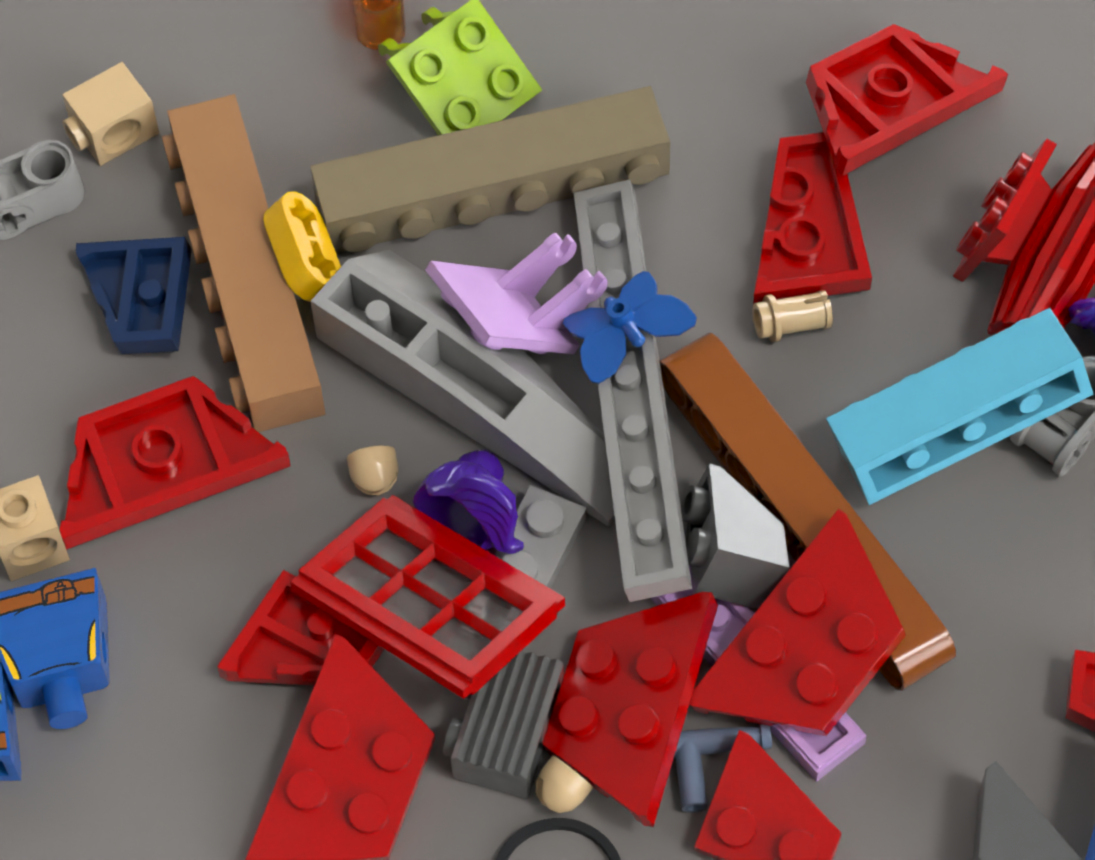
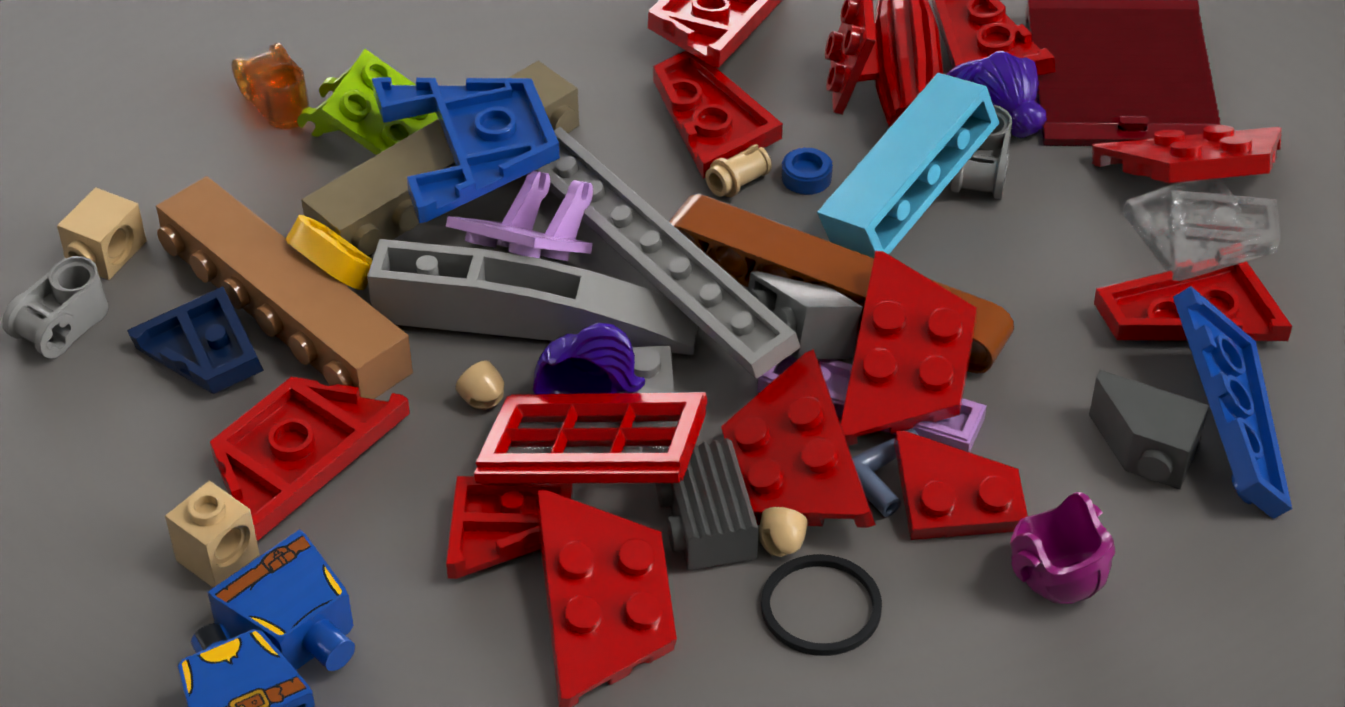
camera: 30 degrees left, 15 degrees down
blue piece [563,271,697,384] -> none
none -> blue wing [372,77,560,223]
none -> blue tile [781,147,833,195]

